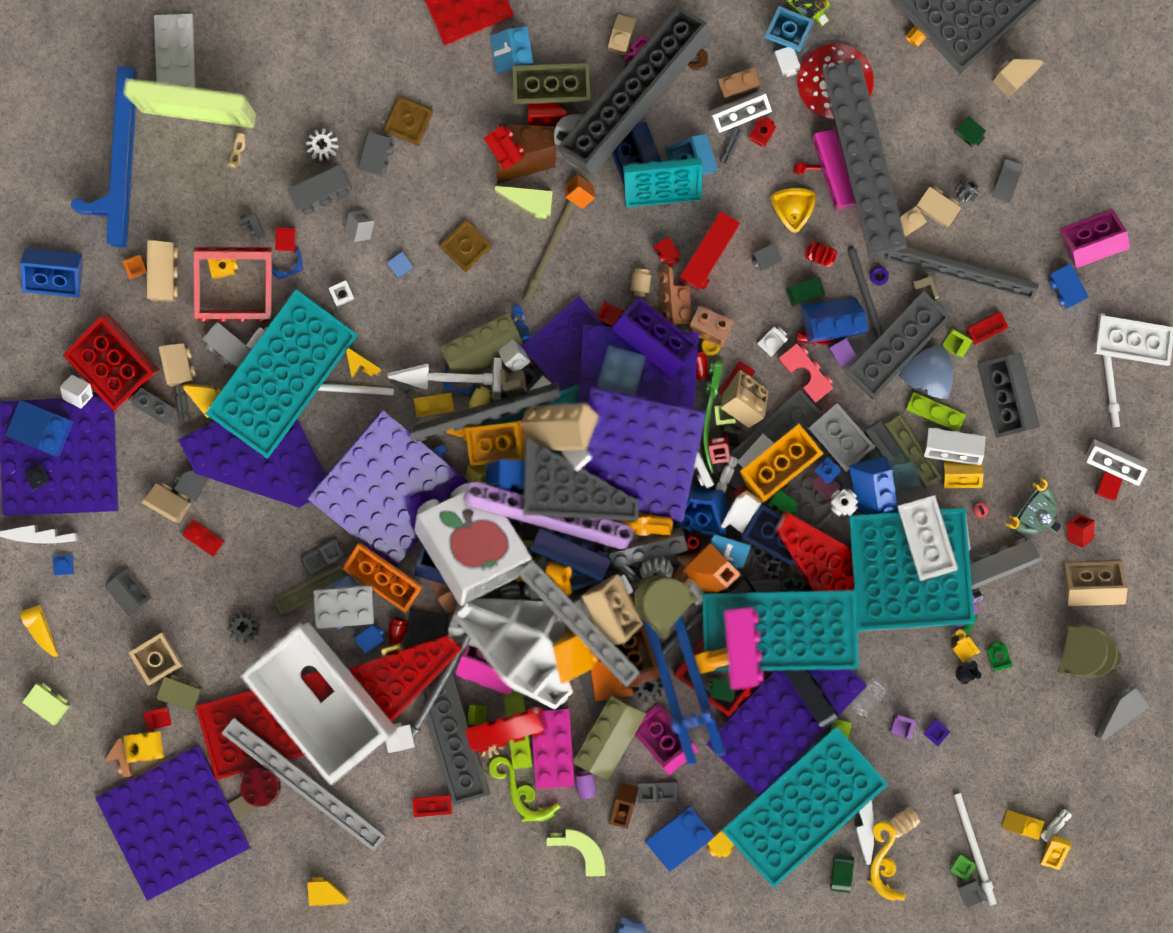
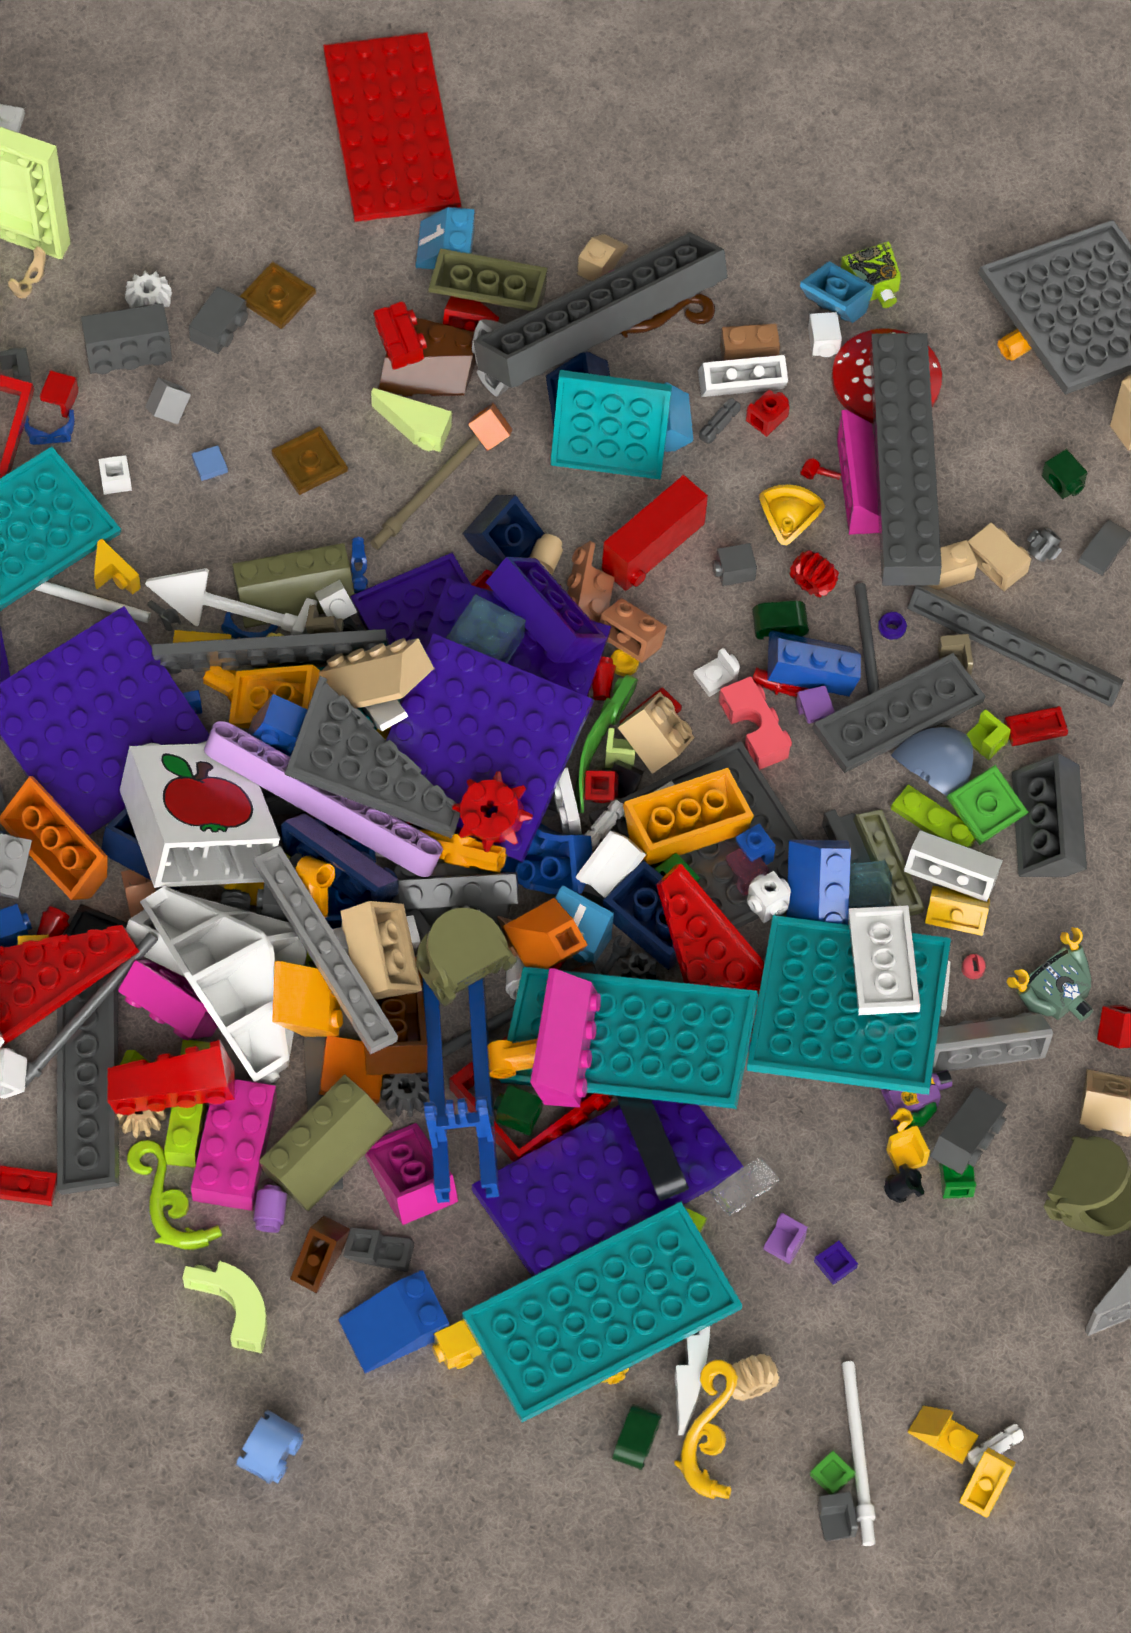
camera: 10 degrees right, 25 degrees down
red brick [652,237,681,267] -> none
red cone [685,534,702,553] -> none
light grey plate [808,403,875,472] -> none
none -> red brick [452,771,533,852]
none -> dark blue slope [462,495,545,566]
none -> dark grey brick [930,1087,1007,1175]
none -> bright green tile [946,765,1029,845]

